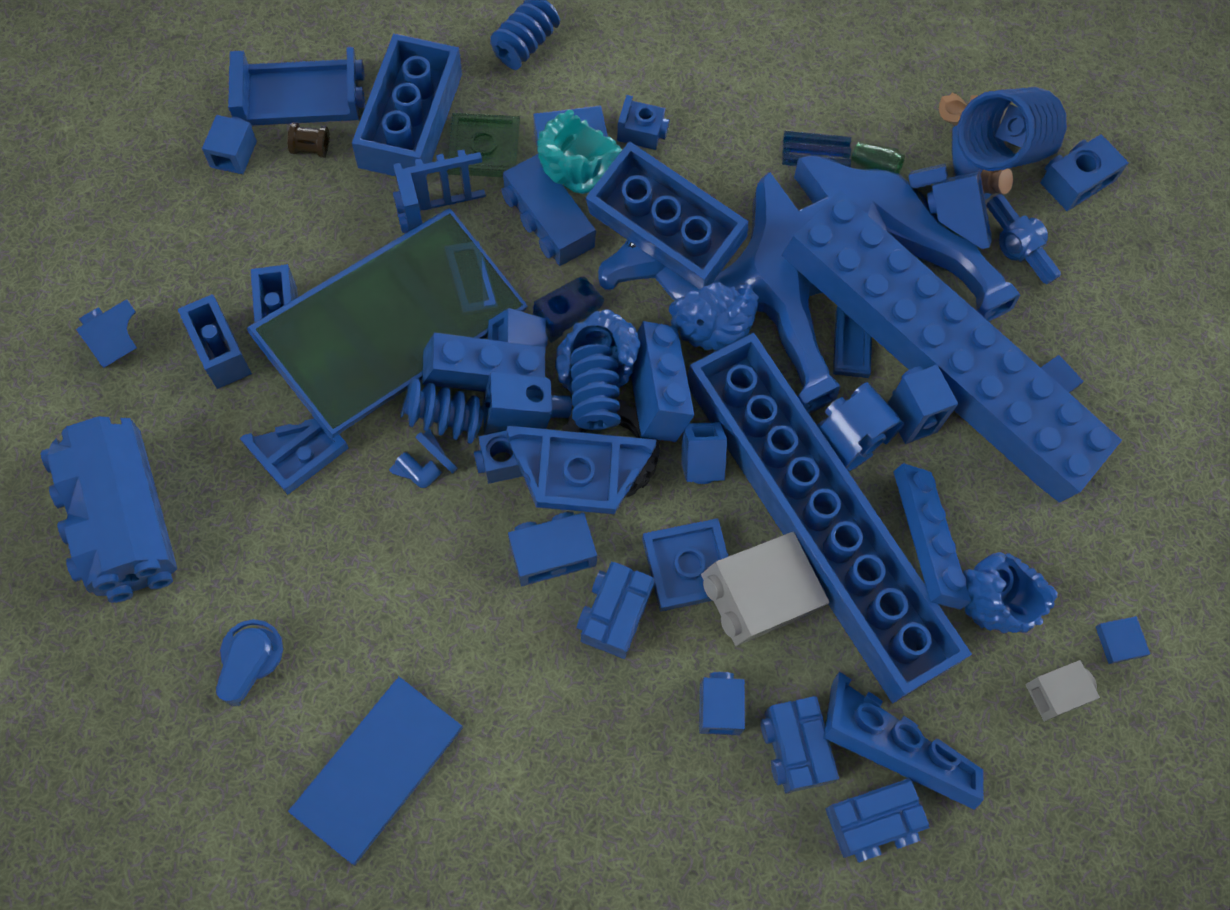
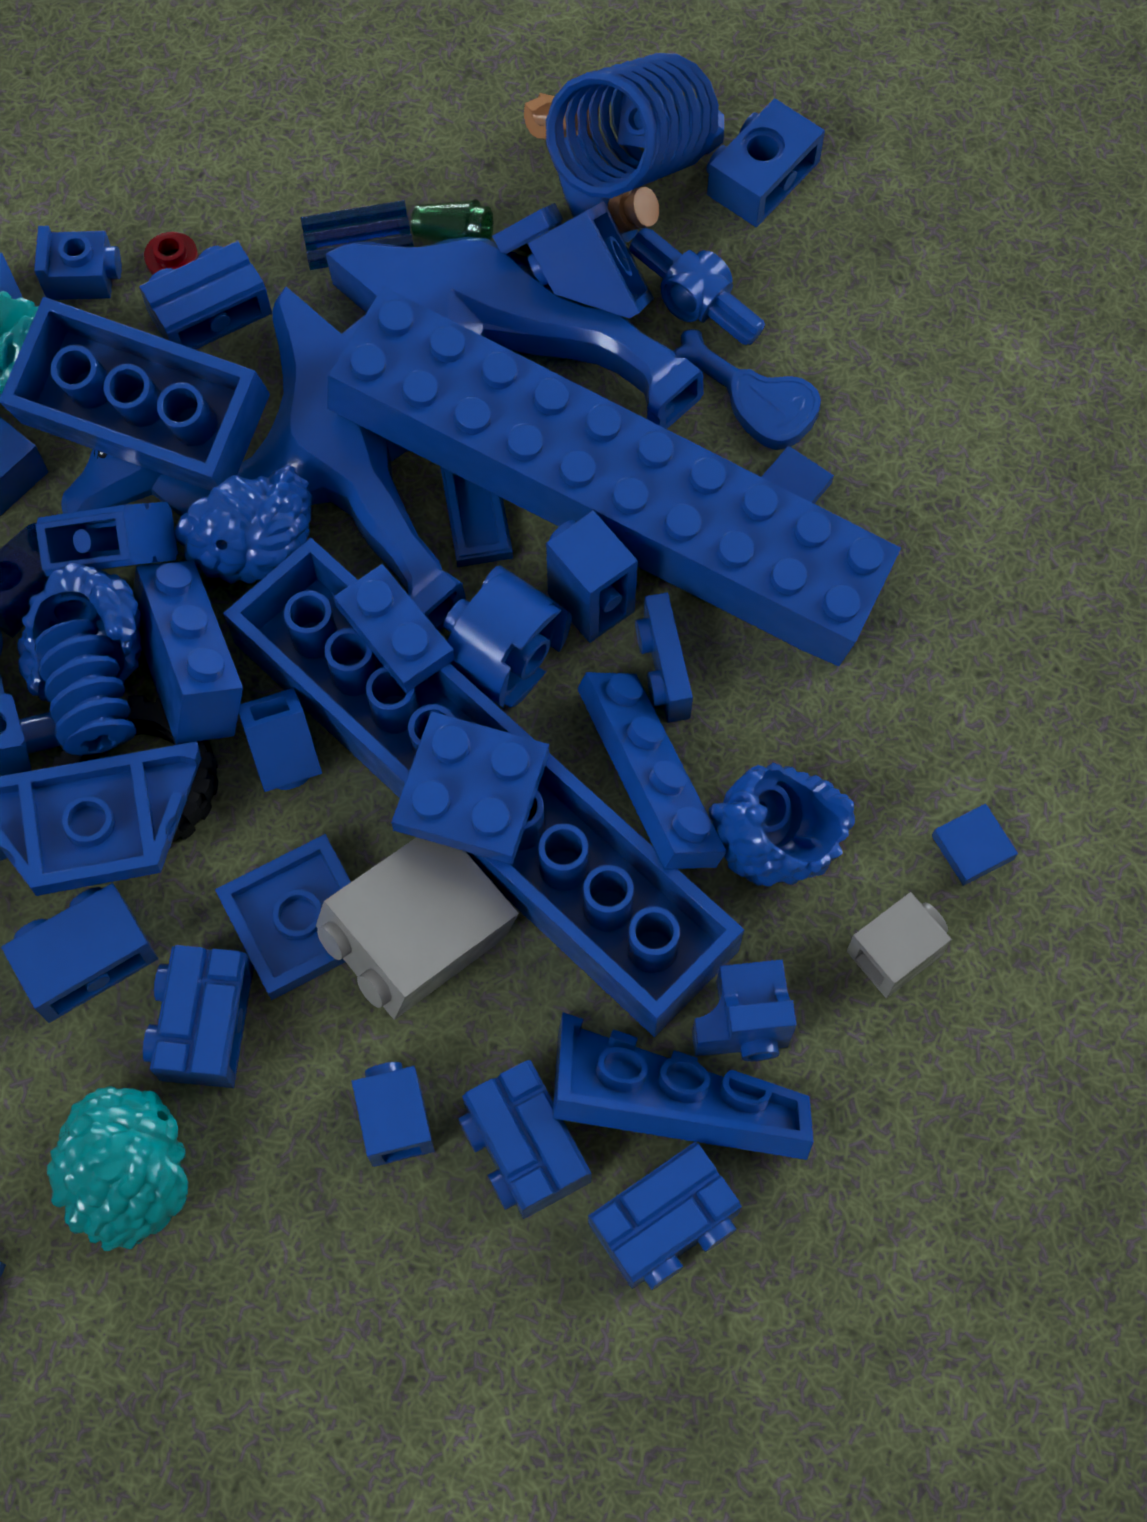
camera: 10 degrees left, 0 degrees up
none -> blue brick [35,502,178,576]
none -> teal hair [47,1086,188,1251]
none -> blue brick [139,241,272,350]
none -> dark red plate [144,232,199,275]
none -> blue plate [333,564,455,693]
none -> blue plate [391,711,550,865]
none -> blue plate [635,592,693,723]
none -> blue piece [673,329,821,450]
none -> blue brick [692,959,797,1062]

